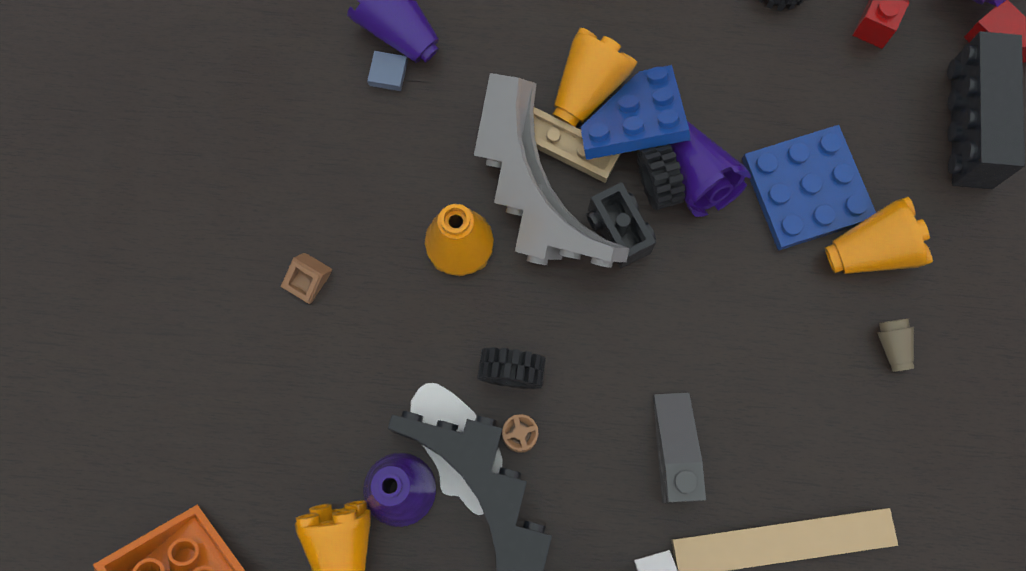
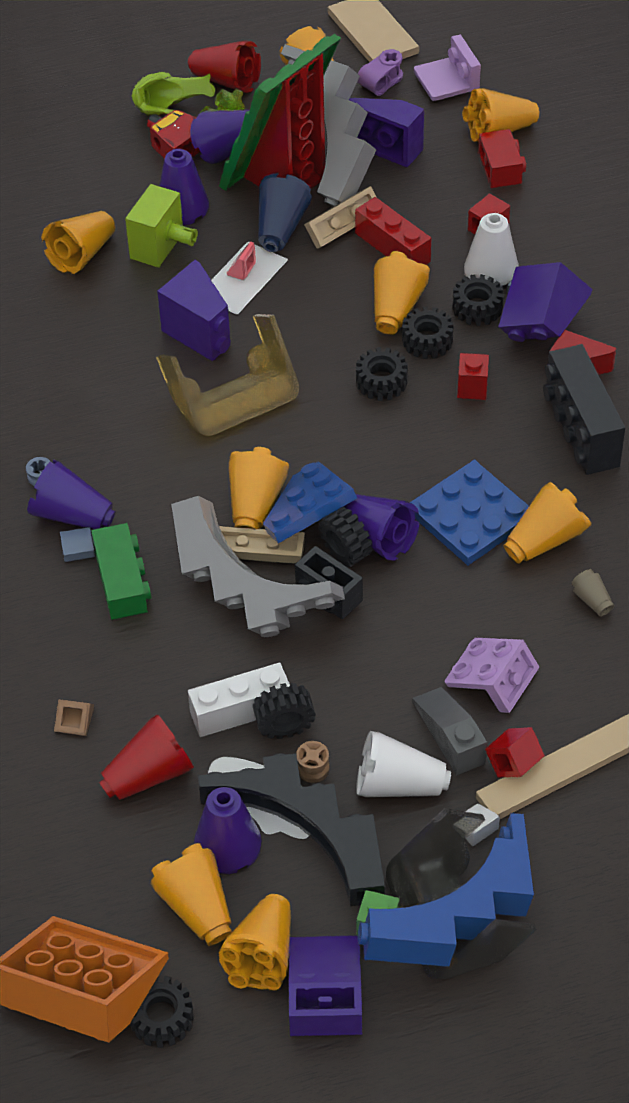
camera: 20 degrees left, 25 degrees down
light orange cone [425,204,494,276] -> none
none -> green brick [91,523,152,620]
none -> red cone [99,715,194,800]
none -> white brick [188,663,290,737]
none -> white cone [356,731,451,797]
none -> lavender bracket [444,638,539,713]
none -> red brick [485,727,545,777]

